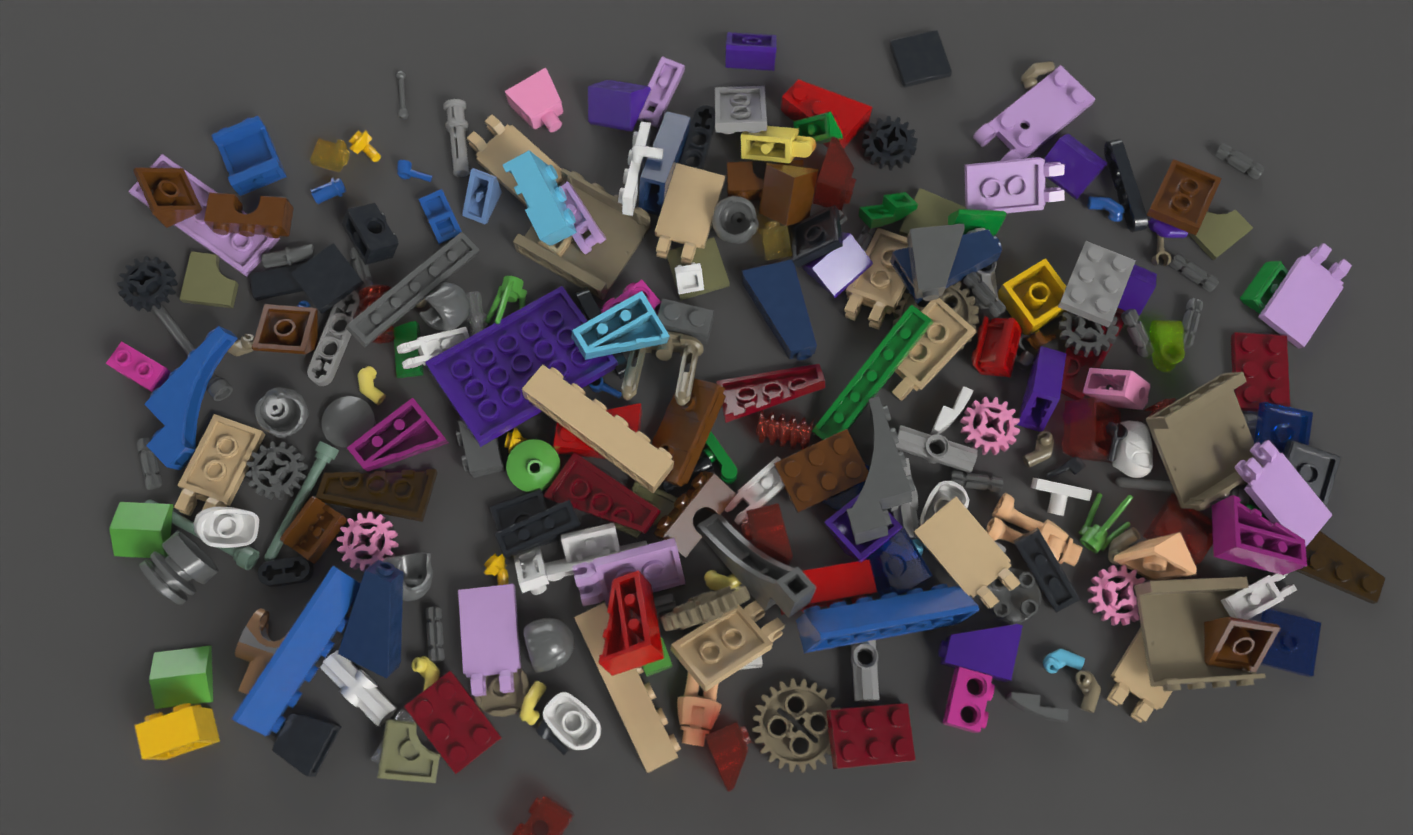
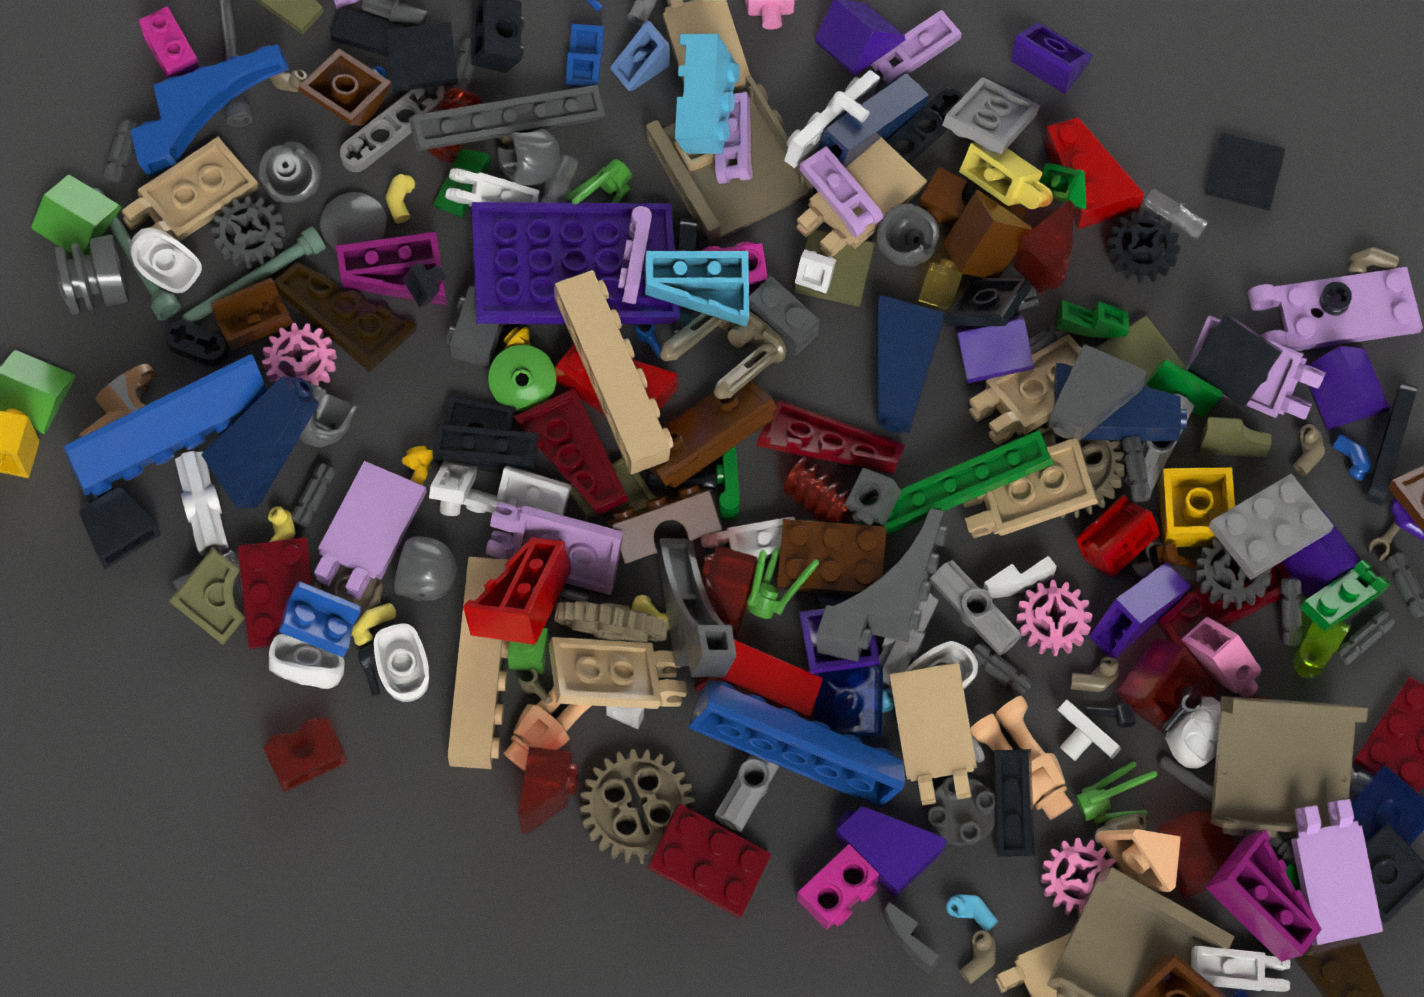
camera: 30 degrees right, 5 degrees down
none -> white piece [269,634,345,689]
none -> blue bracket [279,582,361,657]
none -> black tile [402,262,446,308]
none -> dark tan hand [518,668,552,704]
none -> lavender plate [618,206,652,304]
none -> bright green plant [746,547,819,619]
none -> lavender plate [799,146,883,237]
none -> dark grey brick [845,468,901,527]
none -> clear axle [1144,189,1208,240]
none -> black tile [1188,313,1283,408]
none -> olive tile [1198,417,1271,458]
none -> dark tan arm [1293,424,1325,476]
none -> green plate [1300,559,1390,632]
none -> black bush [1320,282,1352,316]

